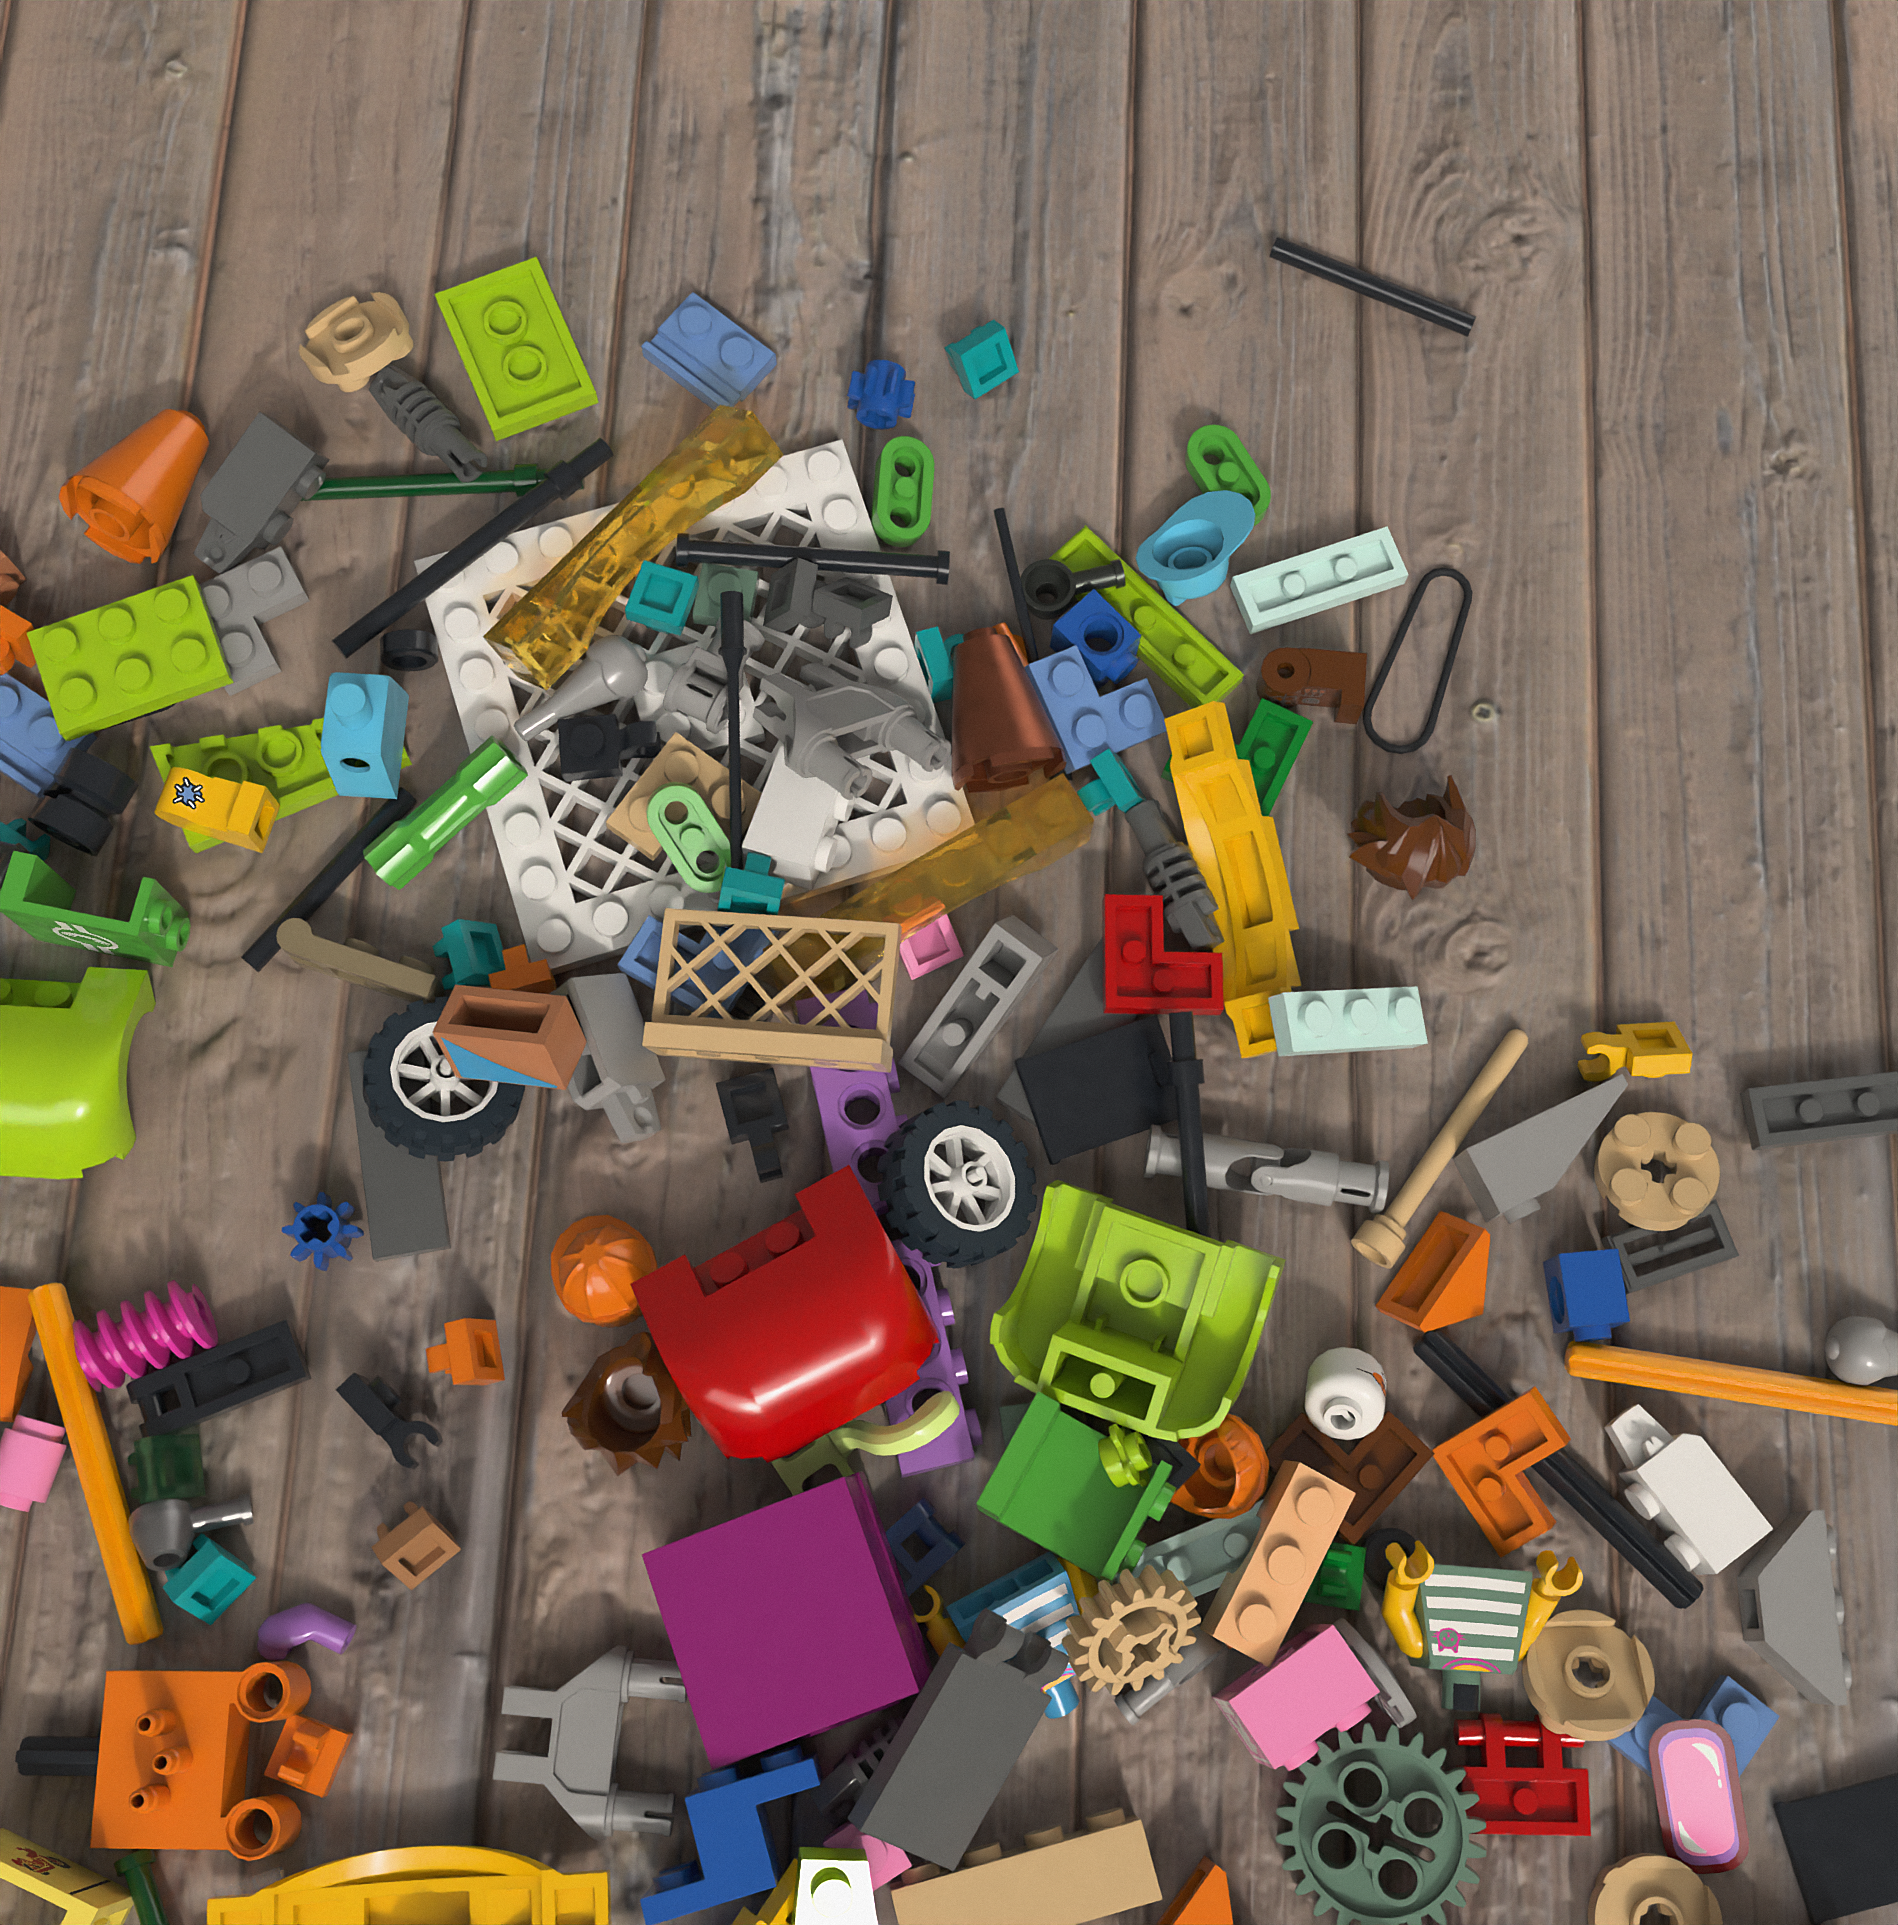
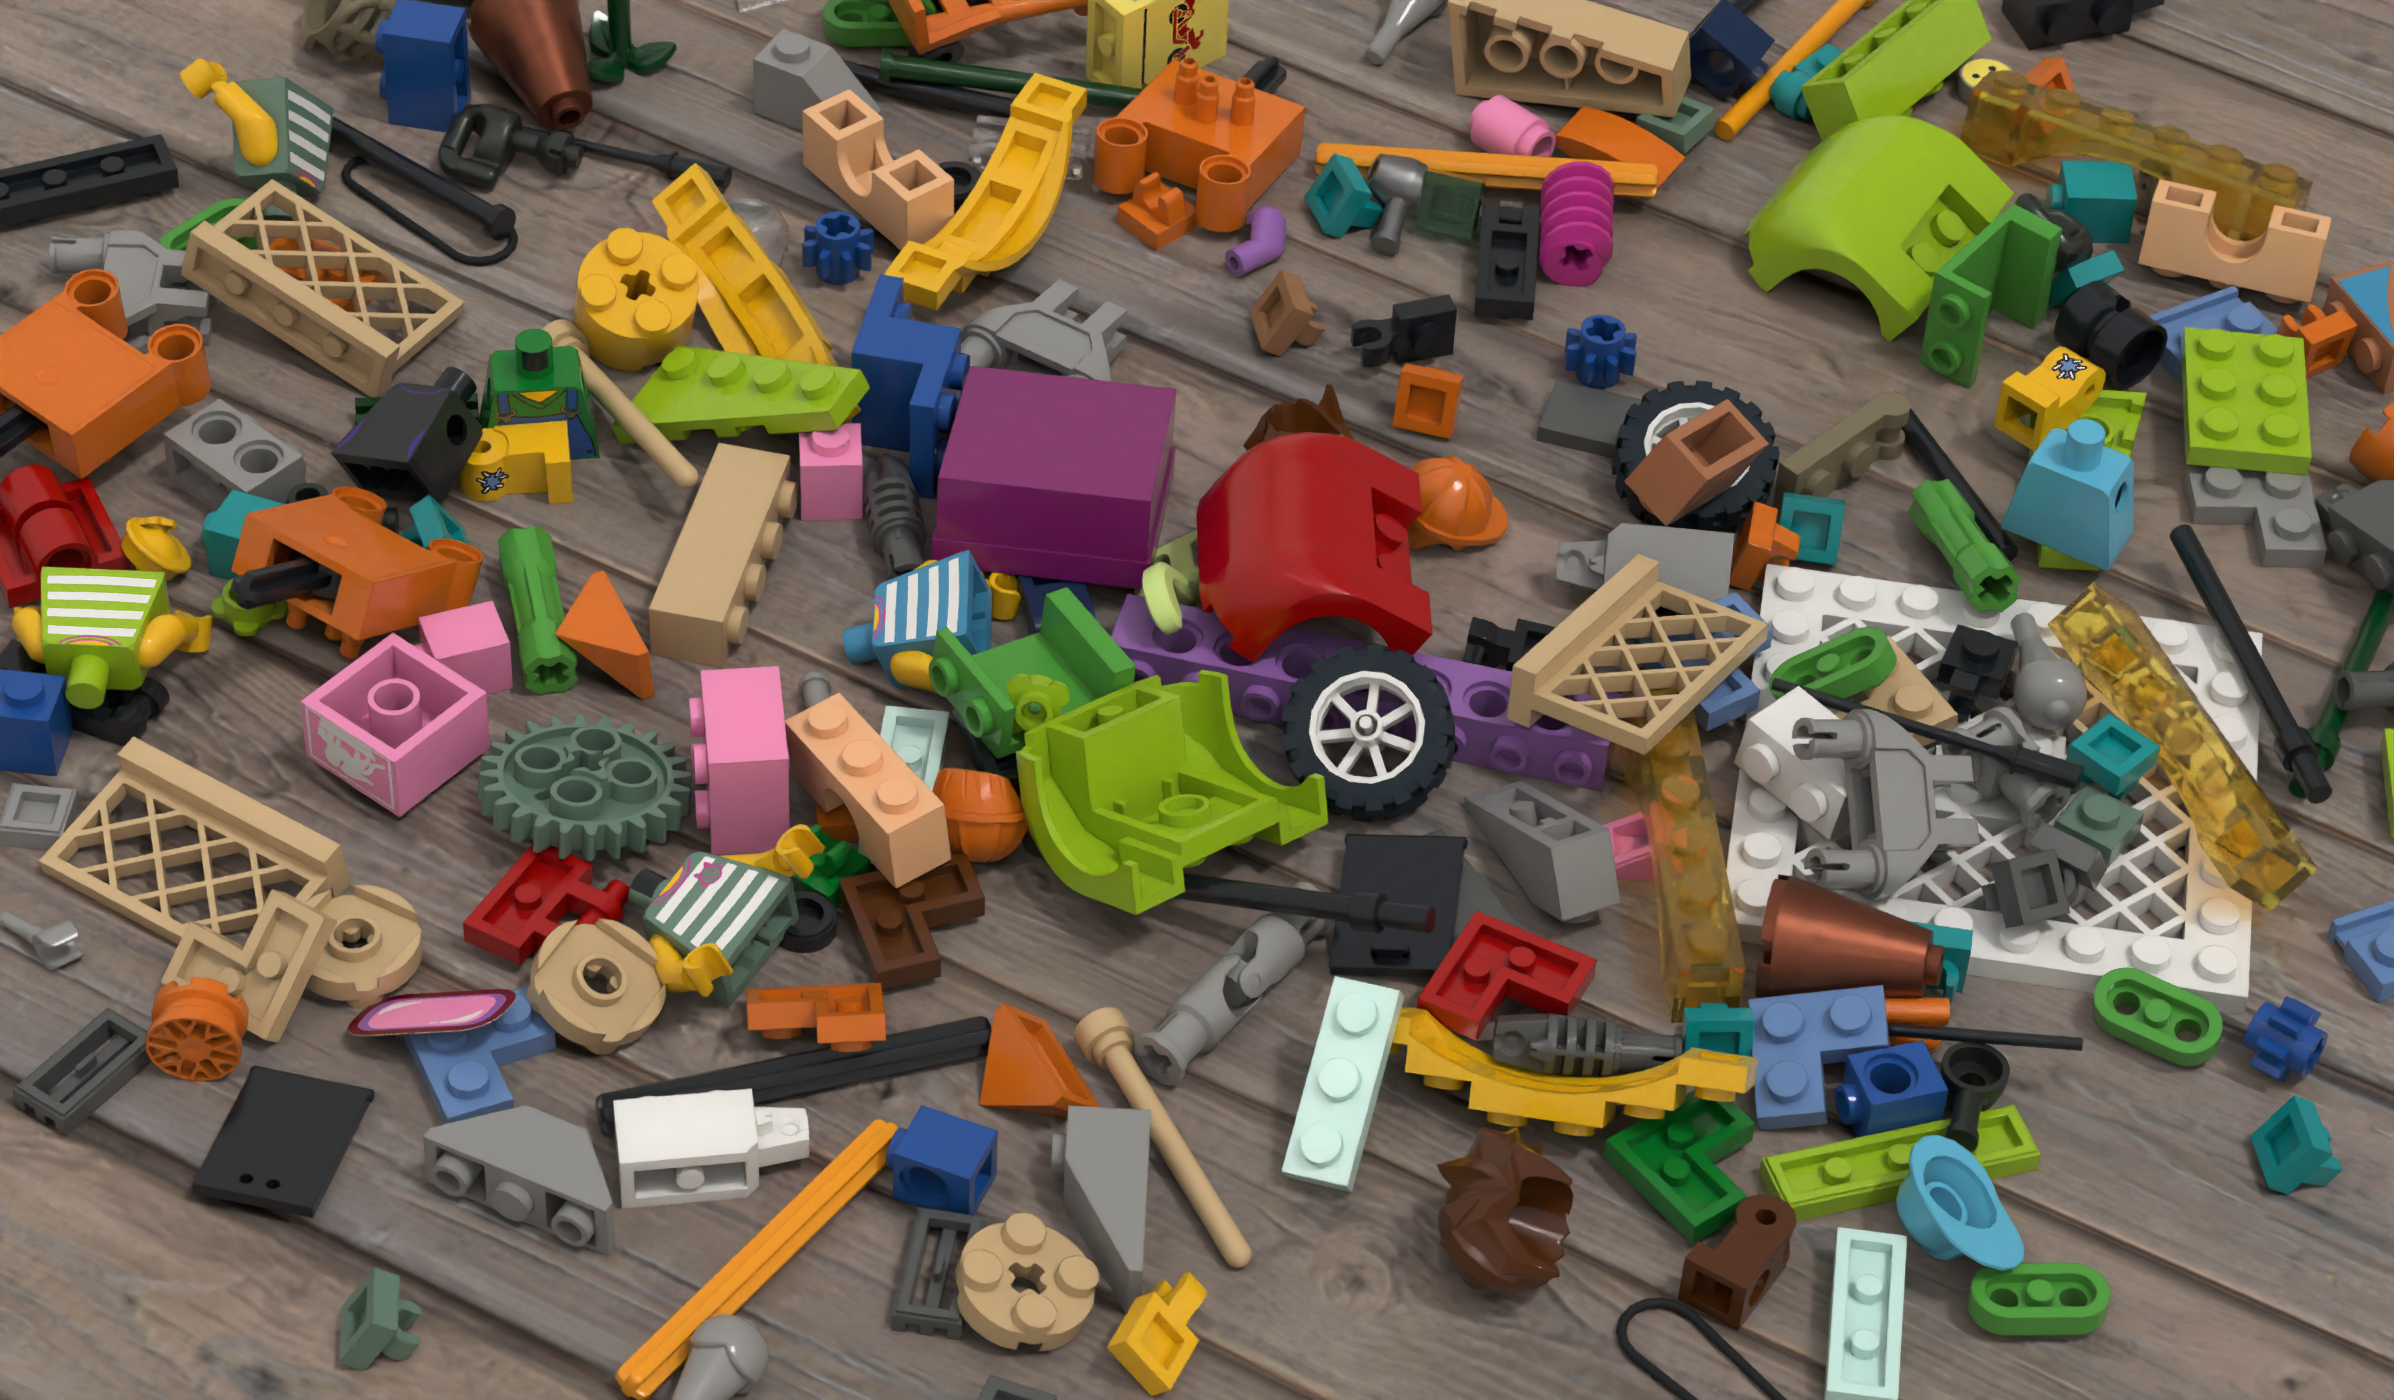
camera: 120 degrees right, 30 degrees down
black tile [380,629,438,672] -> none
black bar [676,533,950,585] -> none
teal tile [717,852,785,915] -> none
dark grey tile [848,1608,1070,1871] -> none
tan gear [1062,1565,1201,1695] -> none
white head [1304,1347,1387,1440] -> none
light grey wheel [1333,1617,1417,1728] -> none

